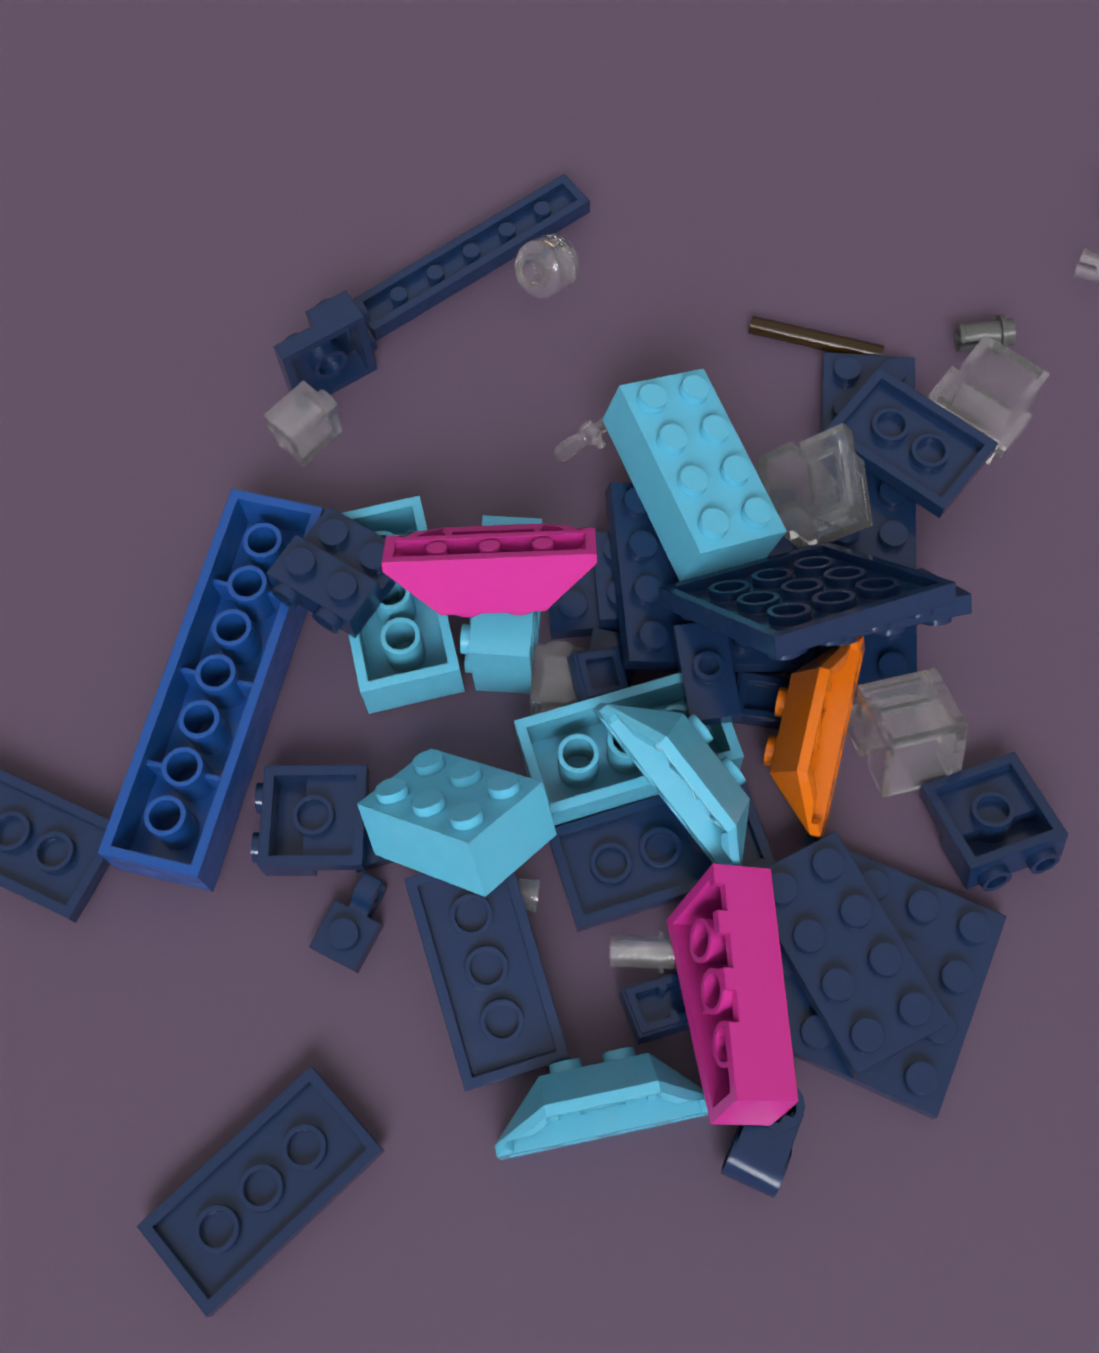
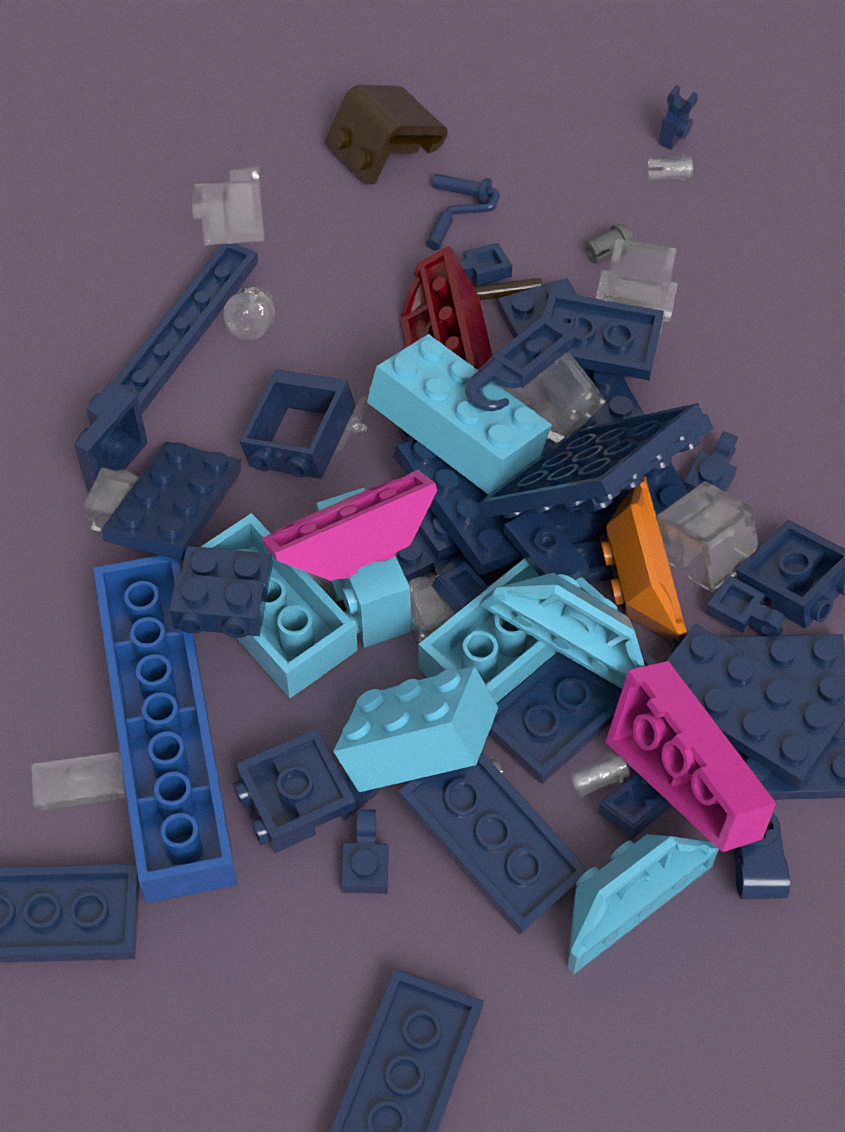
camera: 30 degrees left, 10 degrees down
none -> clear plate [31,751,126,811]
none -> dark blue plate [103,441,241,561]
none -> clear plate [192,167,264,245]
none -> dark blue window [239,369,356,479]
none -> dark brown piece [324,85,448,184]
none -> dark red wedge [400,246,493,370]
none -> dark blue piece [426,174,500,250]
none -> dark blue plate [459,243,512,286]
none -> dark blue plate [465,314,575,411]
none -> dark blue plate [683,431,739,506]
none -> dark blue plate [706,575,786,636]

